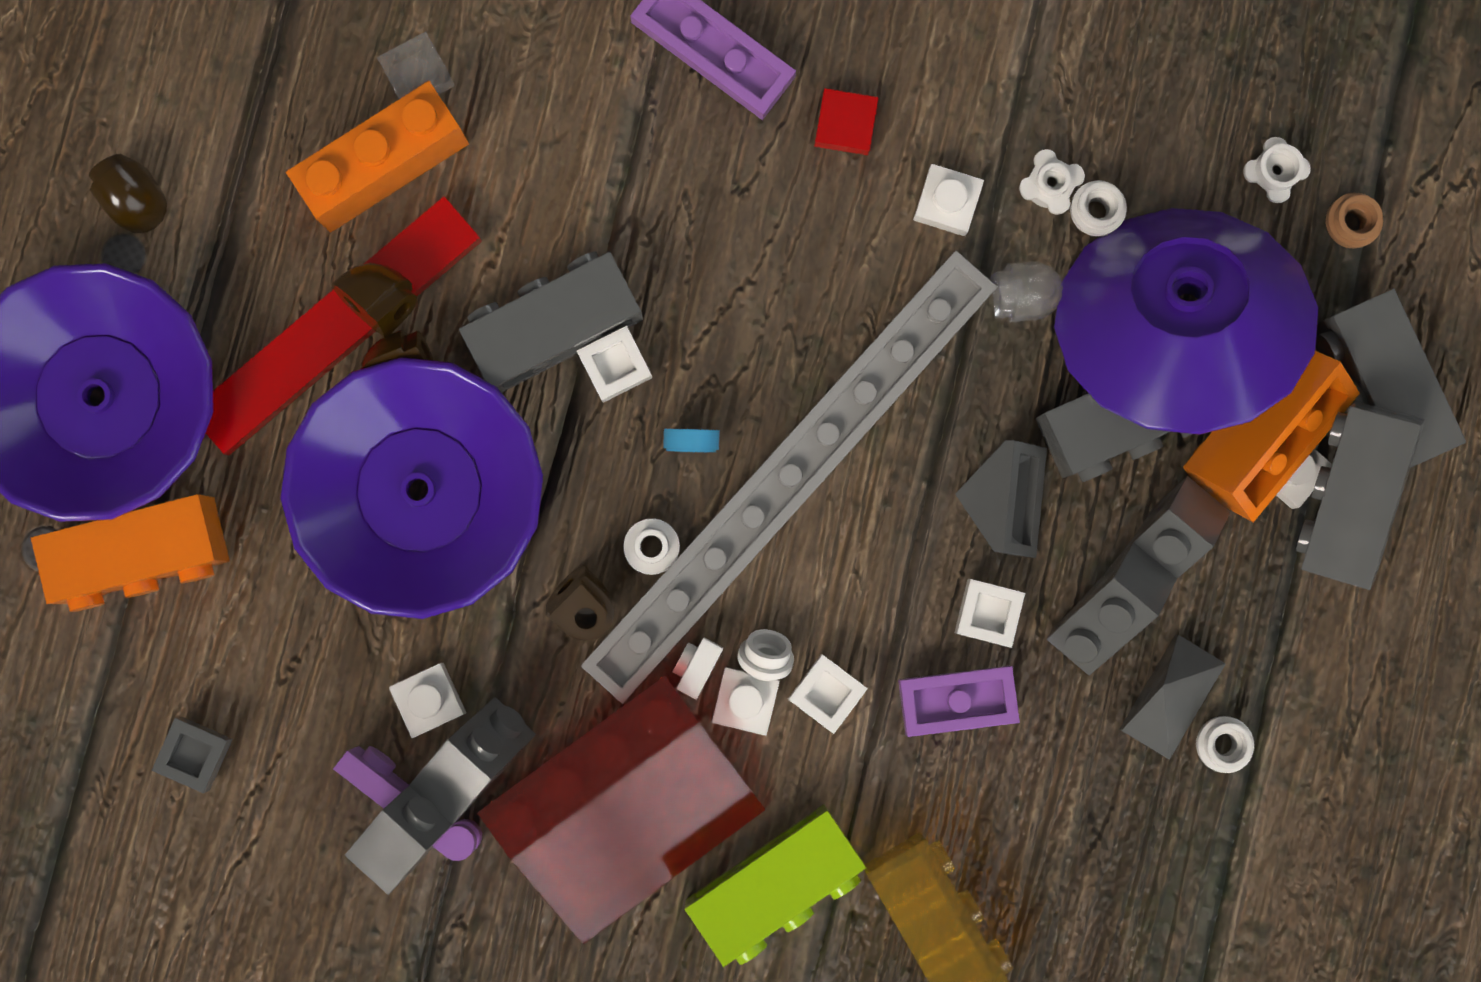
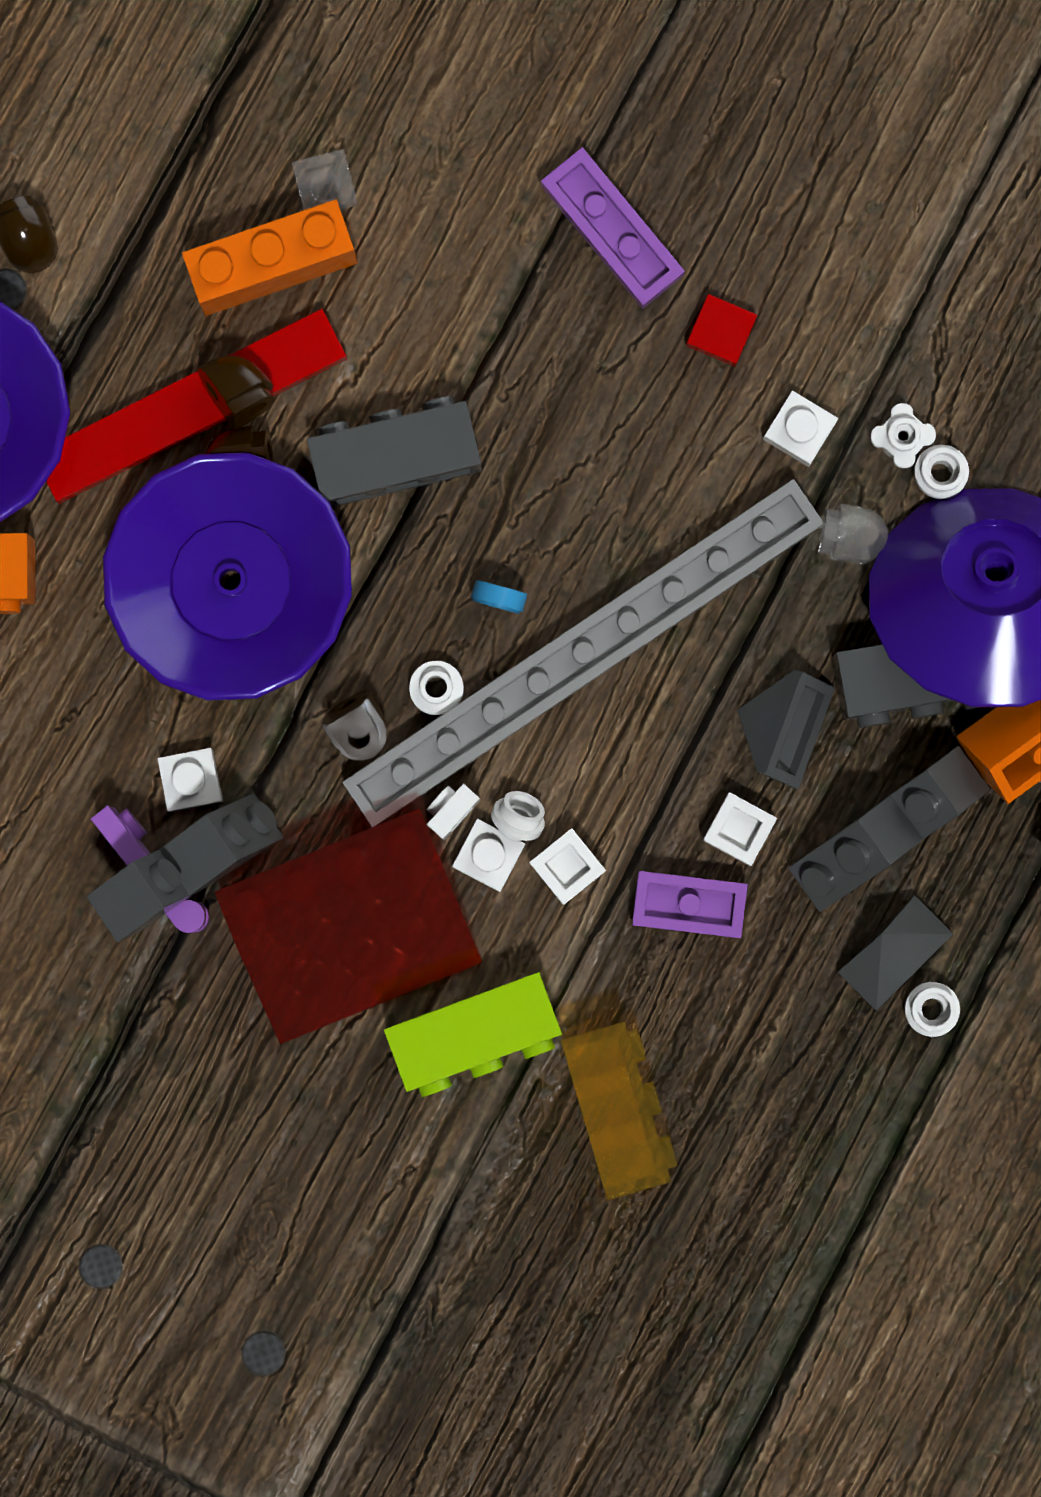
camera: 25 degrees right, 0 degrees up
white plate [577,326,652,403] -> none

